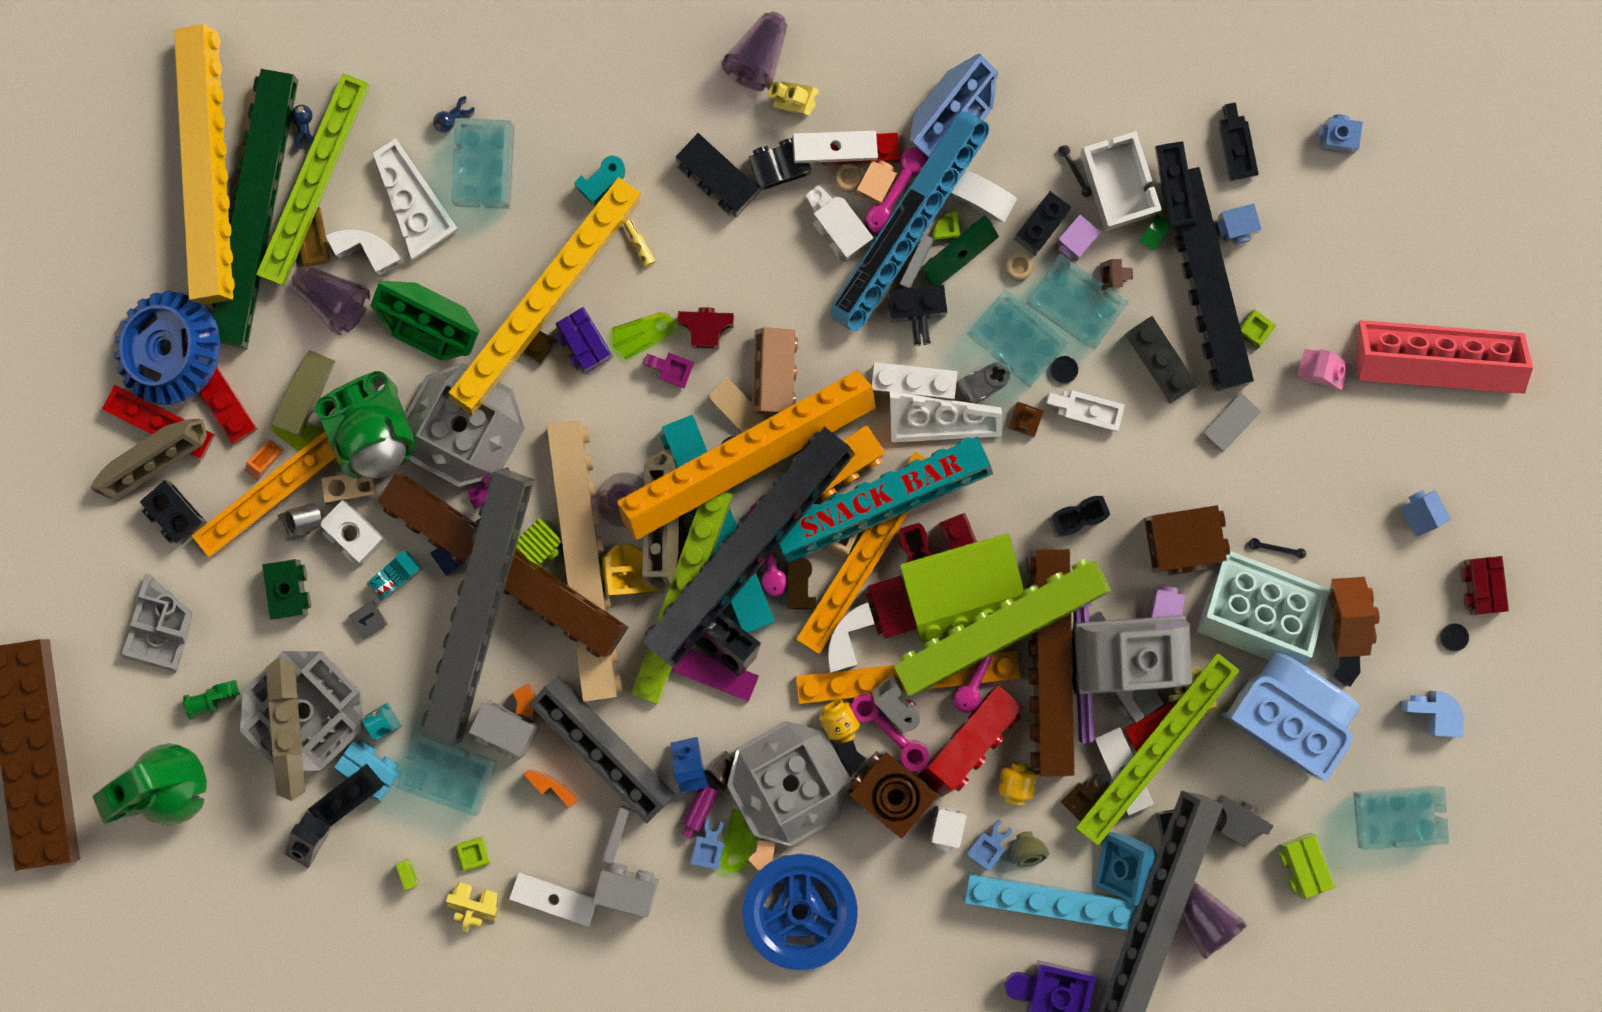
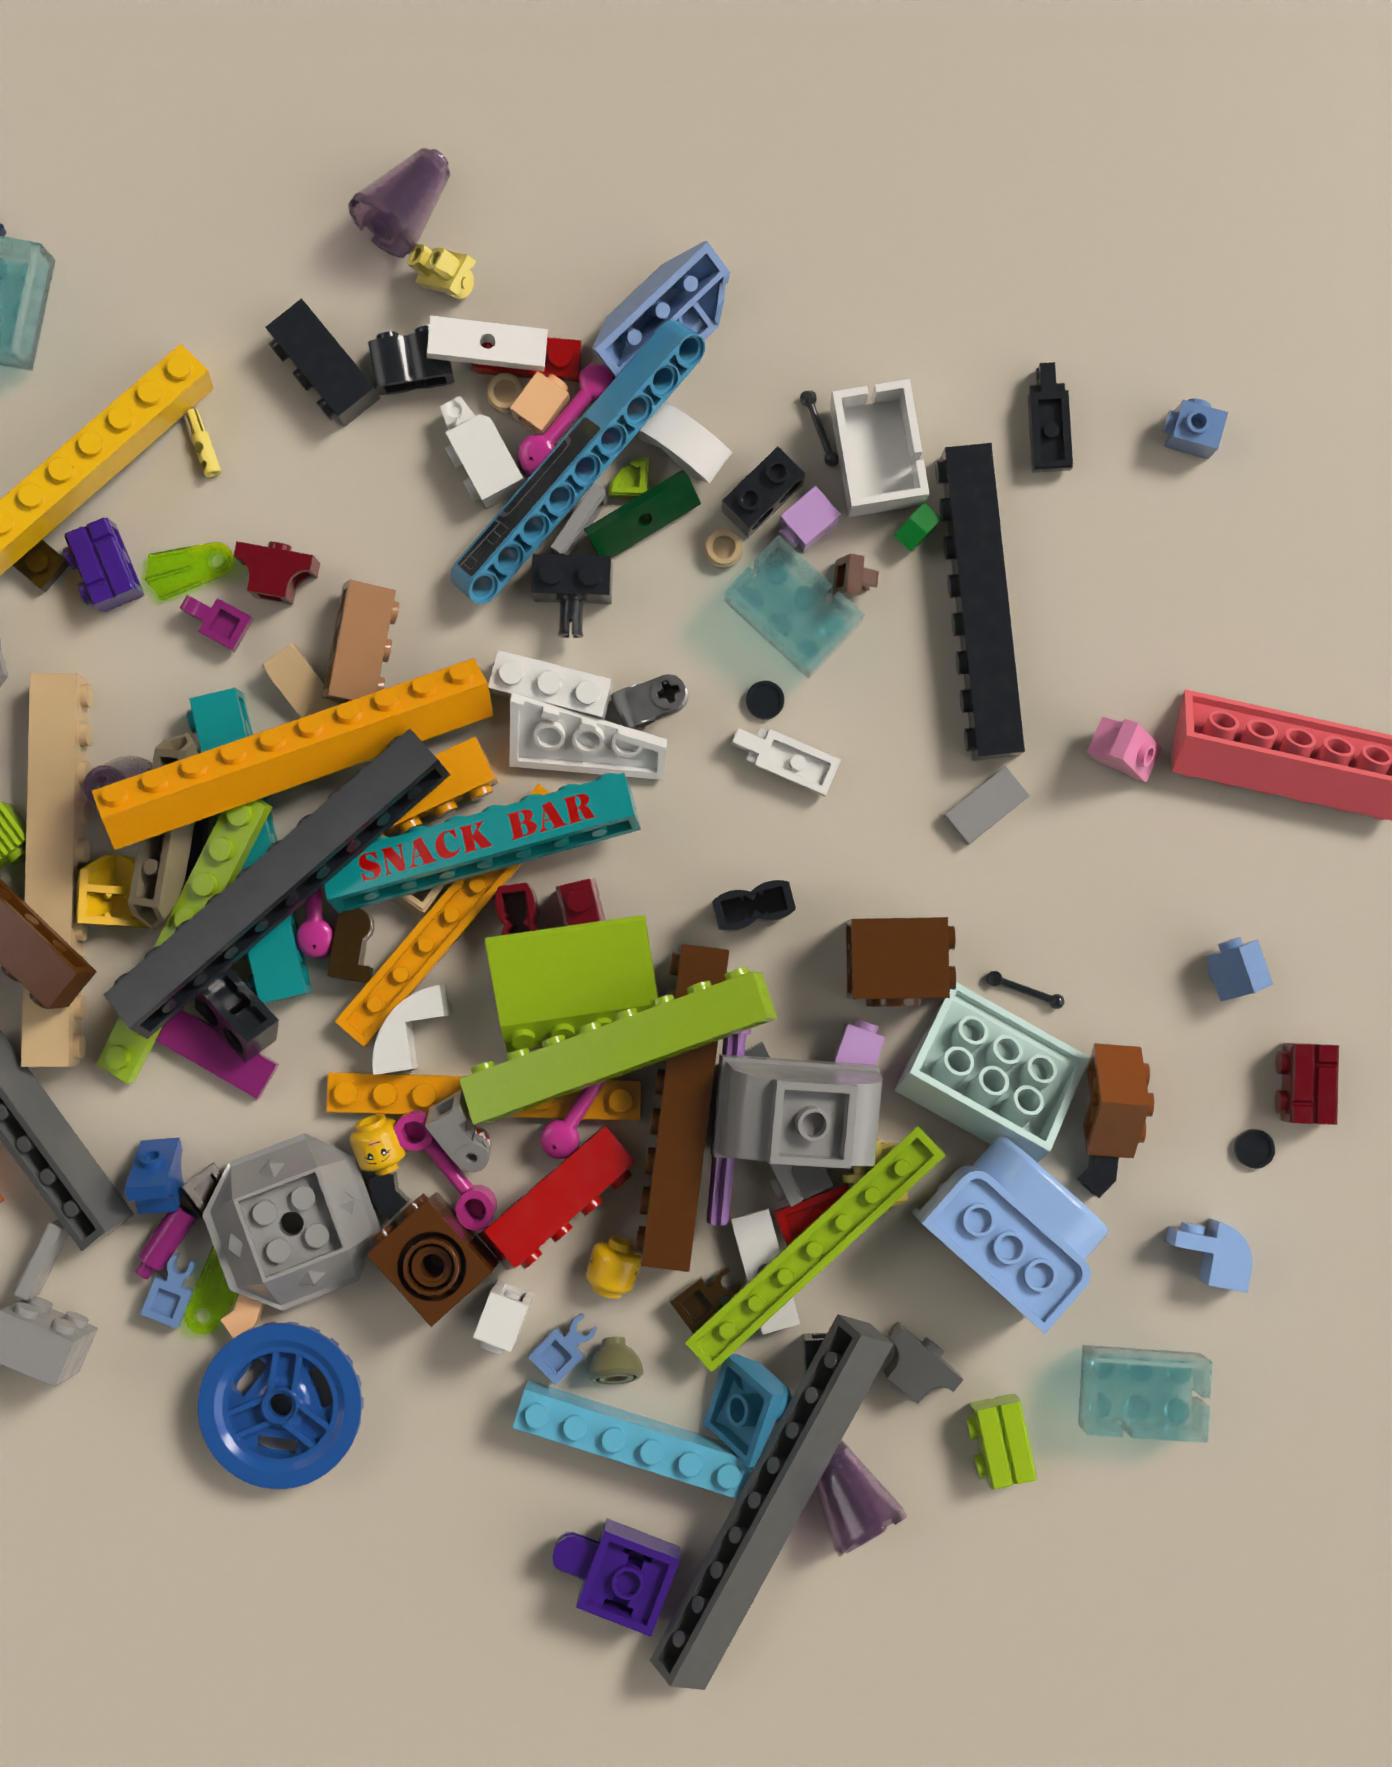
camera: 10 degrees right, 0 degrees up
teal leg [574,155,625,207] -> none
dark red brick [865,576,917,639] -> none
clear light blue piece [967,288,1069,388] -> none
reddish brown tile [1008,402,1044,437] -> none
pearl dark grey brick [1125,316,1198,403] -> none
black tile [1154,141,1198,229] -> none
medium blue brick [1216,203,1262,245] -> none
lime tile [1240,309,1276,348] -> none

